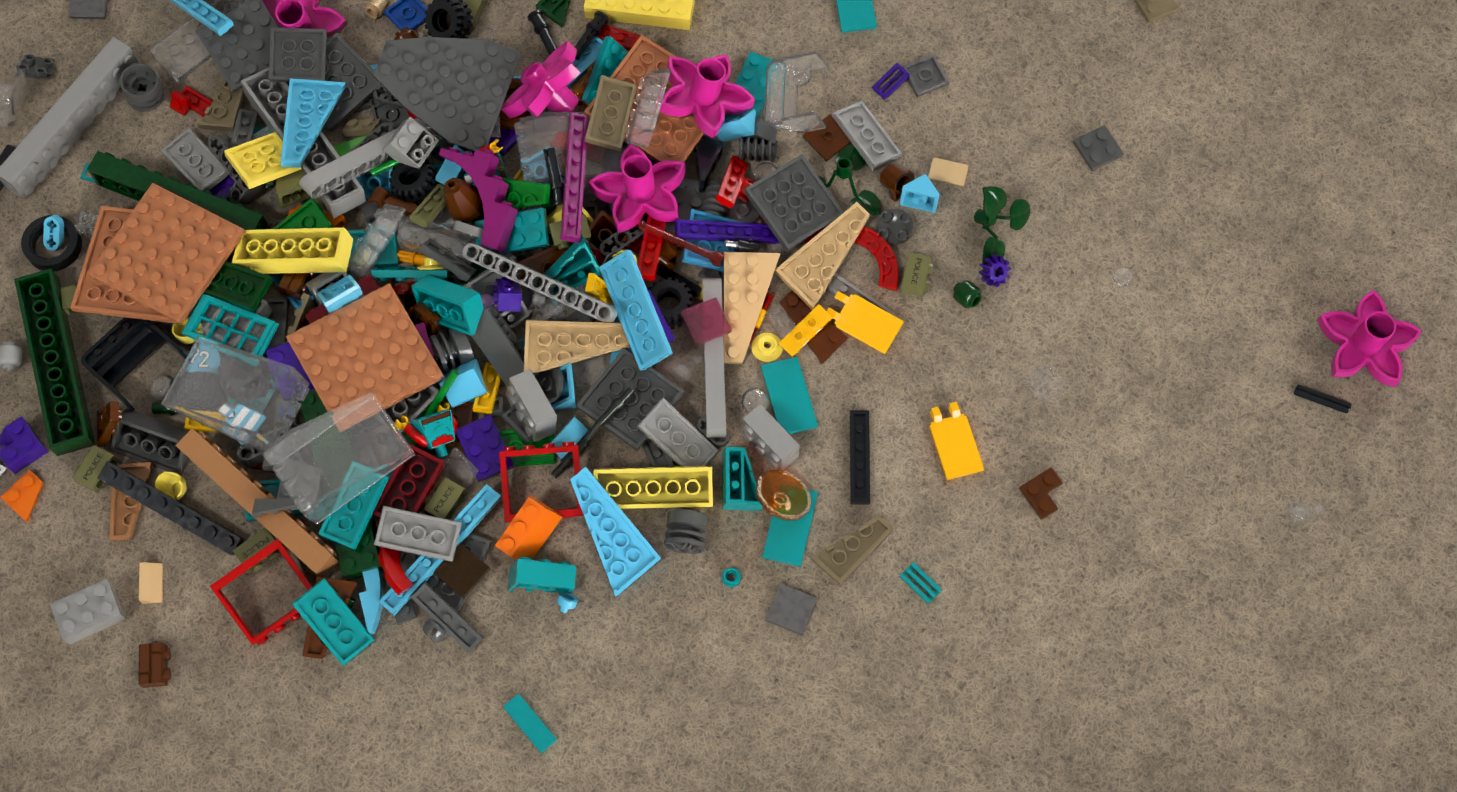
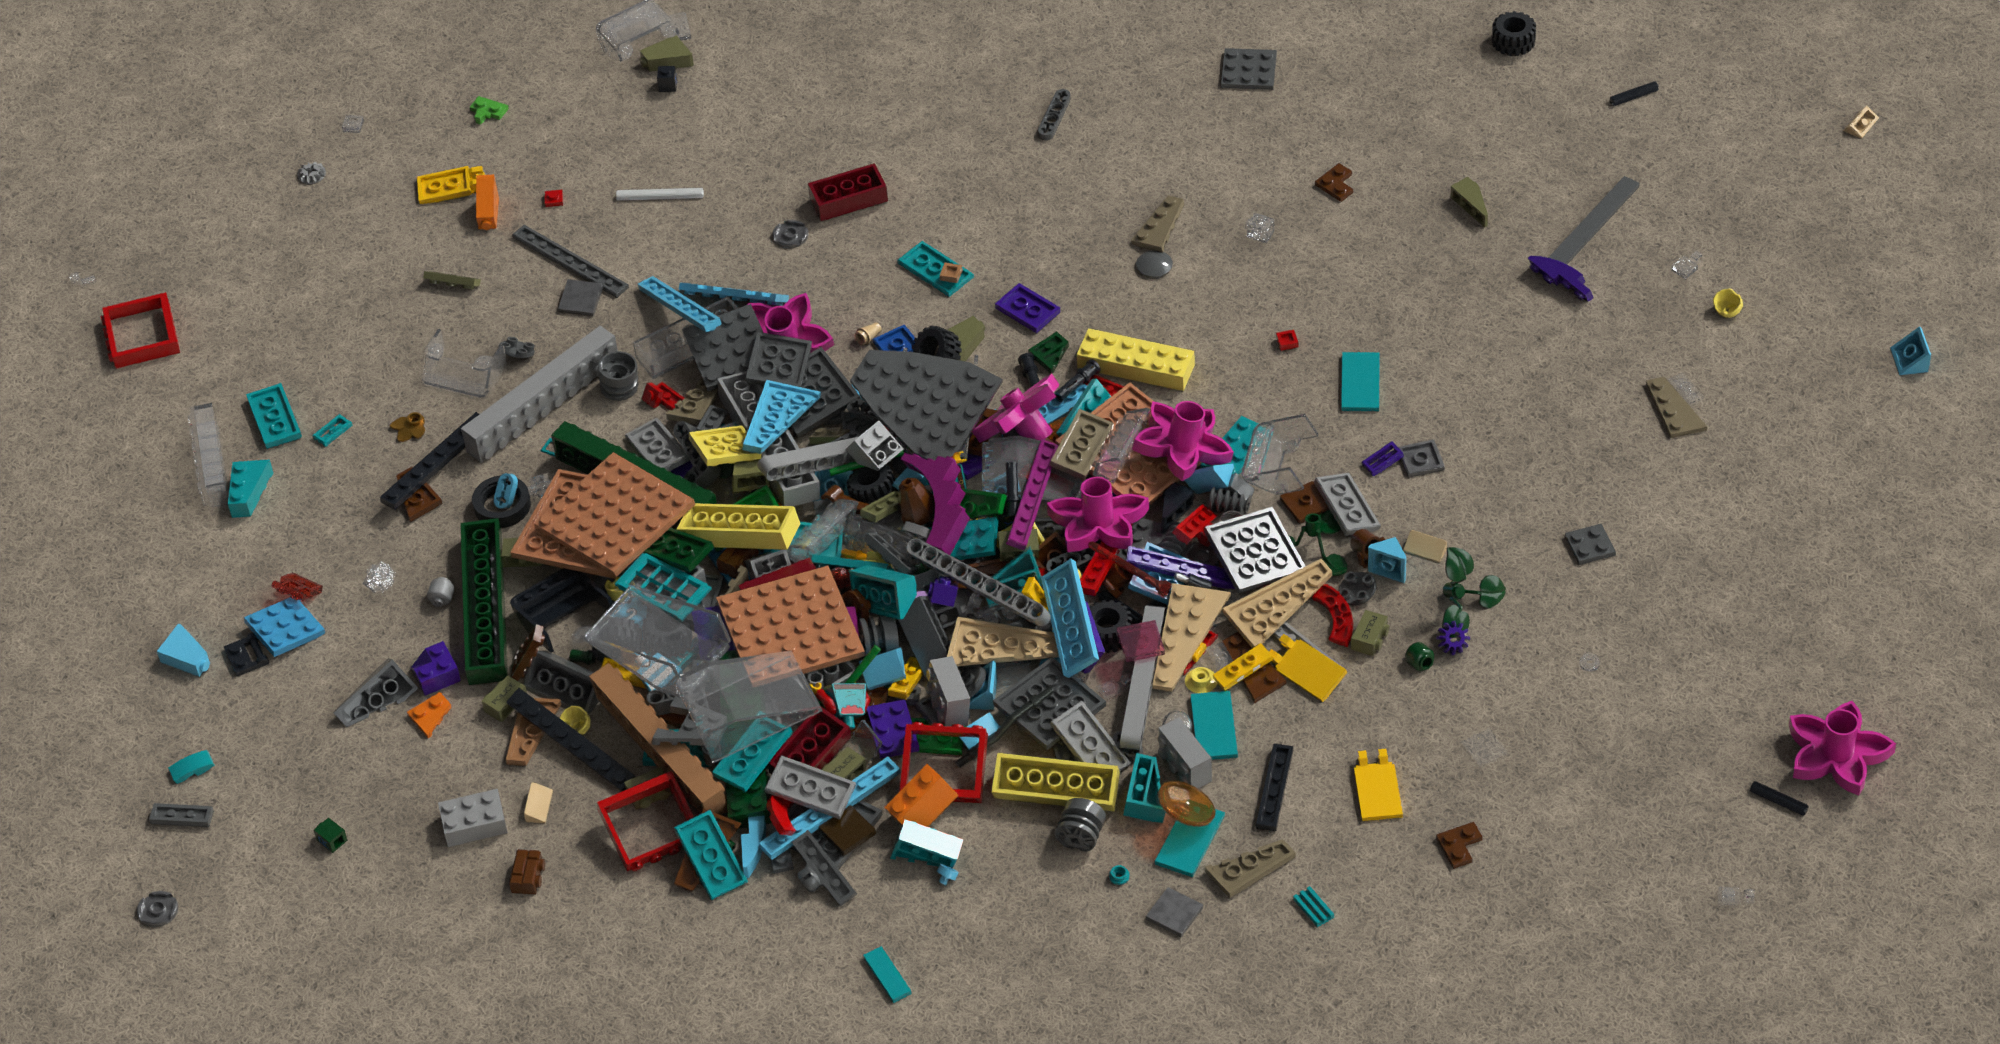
camera: 15 degrees right, 20 degrees down
medium azure slope [316,274,364,314] -> none
medium azure wing [570,467,661,597] -> none

